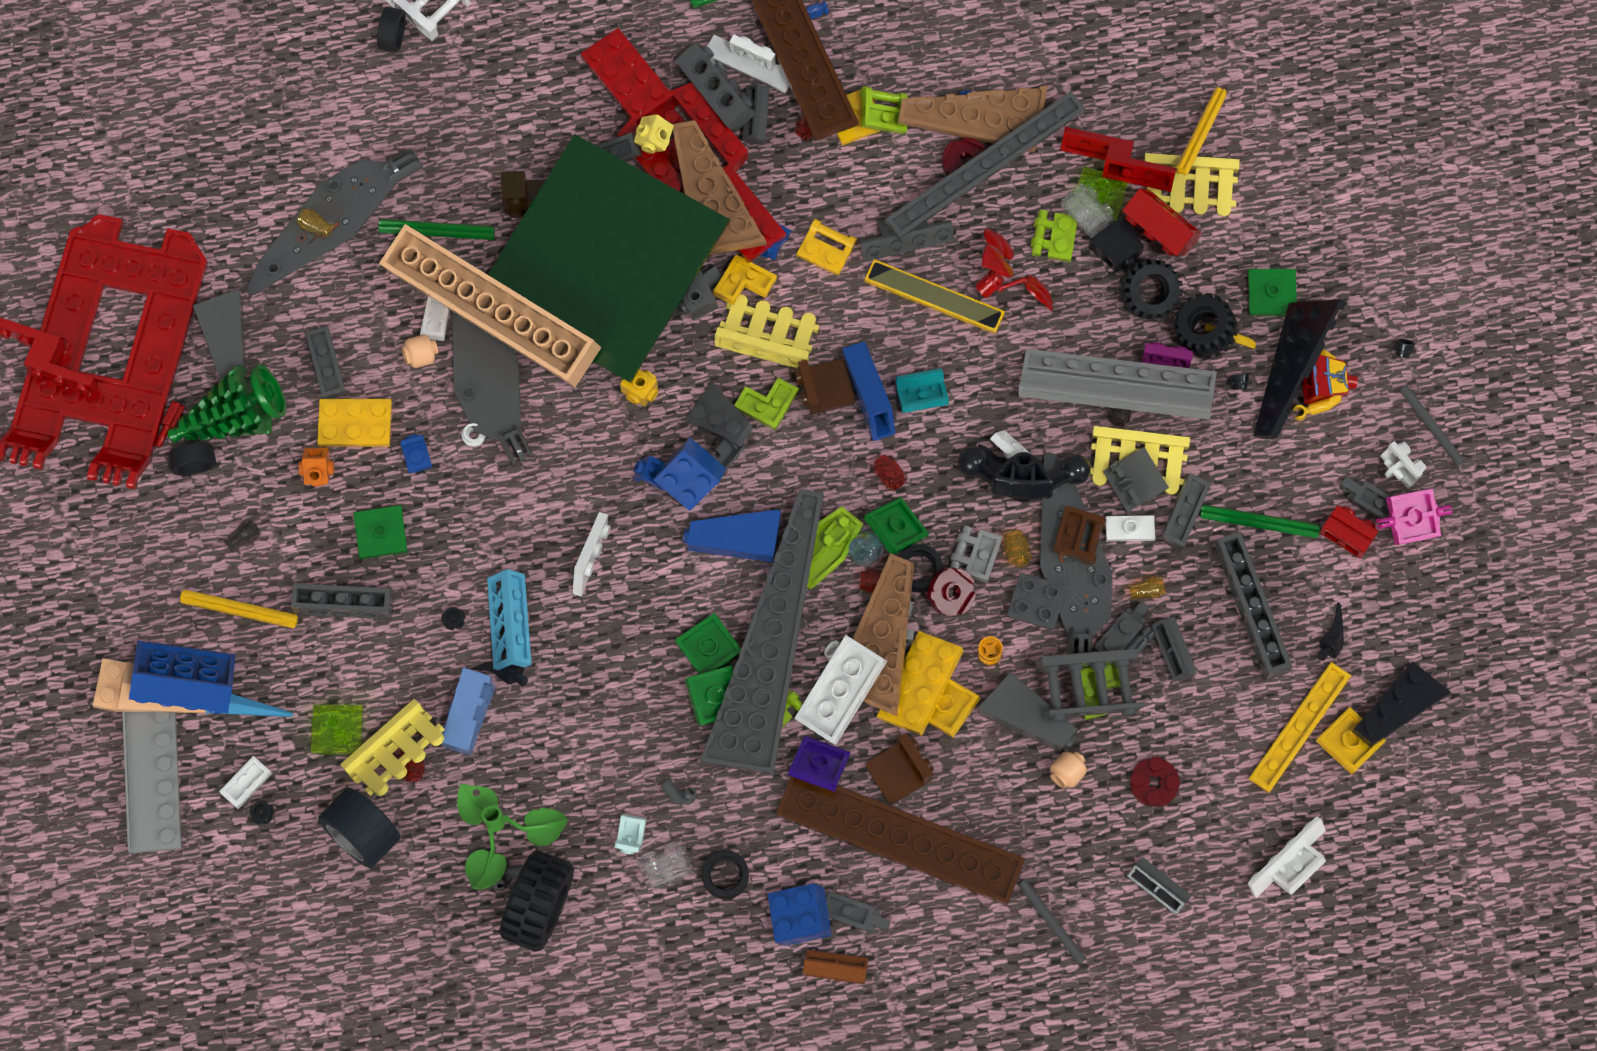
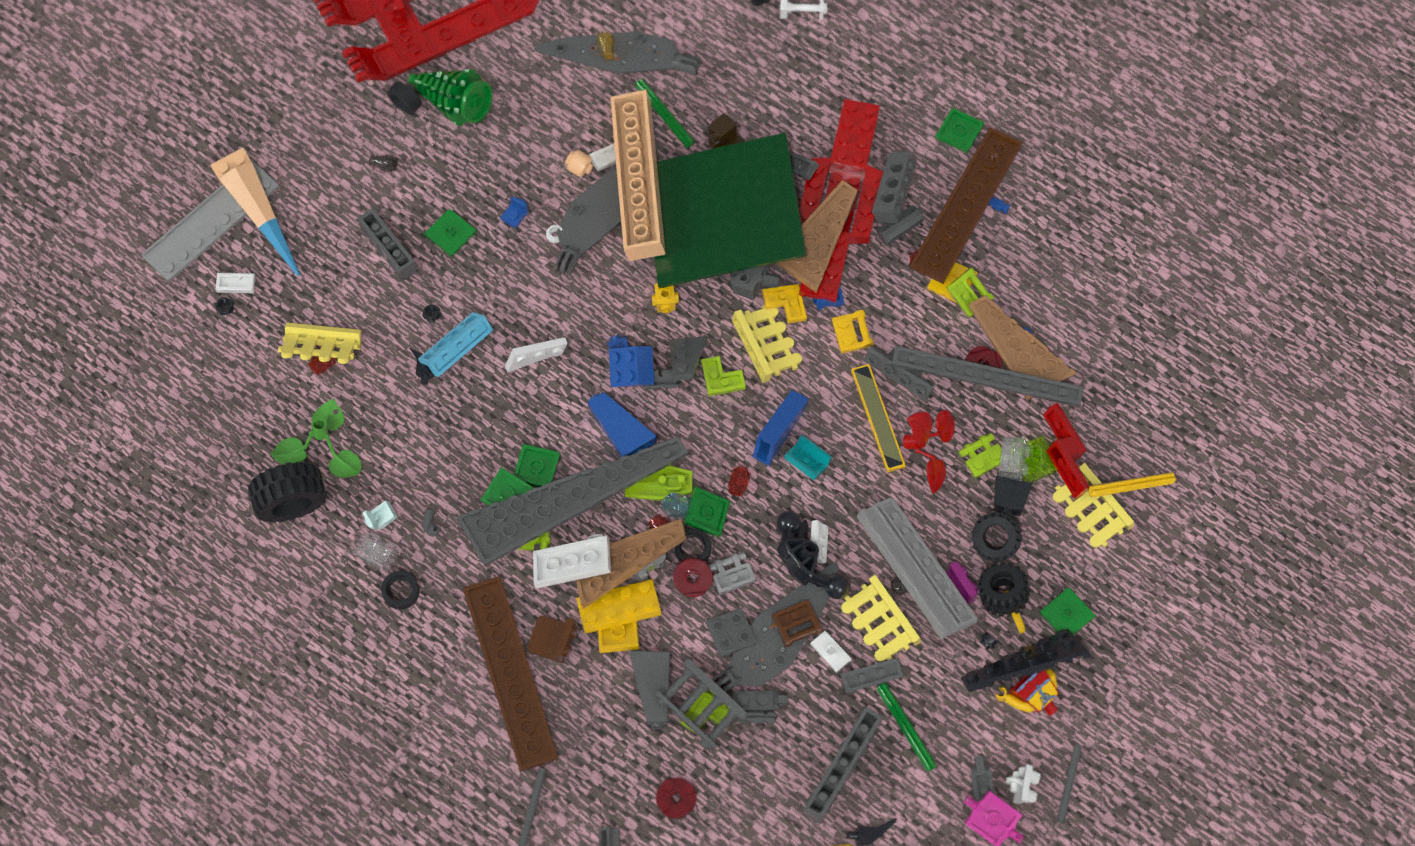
camera: 50 degrees right, 5 degrees down
blue slope [129,640,235,714] -> none
red axle [155,401,185,448] -> none
yellow axle [180,590,298,629] -> none
dark grey slope [193,289,247,379] -> none
orange brick [299,448,334,486] -> none
dark grey plate [305,326,347,399] -> none
clear neon green plate [311,705,364,755] -> none
yellow plate [318,399,392,447] -> none
black wheel [318,788,400,868] -> none
medium blue wedge [441,667,495,756] -> none
light yellow brick [634,115,674,154] -> none
white bracket [708,35,790,93] -> none
blue brick [768,883,832,946] -> none
dark purple plate [788,736,851,792] -> none
reddish brown bracket [795,359,855,415] -> none
dark orange piece [803,949,868,985] -> none
dark grey hinge [826,891,891,932] -> none
light orange wheel [978,636,1003,665] -> none
clear yellow brick [1003,530,1033,568] -> none
light nougat head [1050,751,1087,788] -> none
dark grey hinge [1103,447,1169,512] -> none
red brick [1122,188,1203,257] -> none
clear yellow cone [1129,575,1166,600] -> none
dark grey piece [1152,617,1197,681] -> none
red brick [1320,505,1379,559] -> none
black plate [1392,338,1416,358] -> none

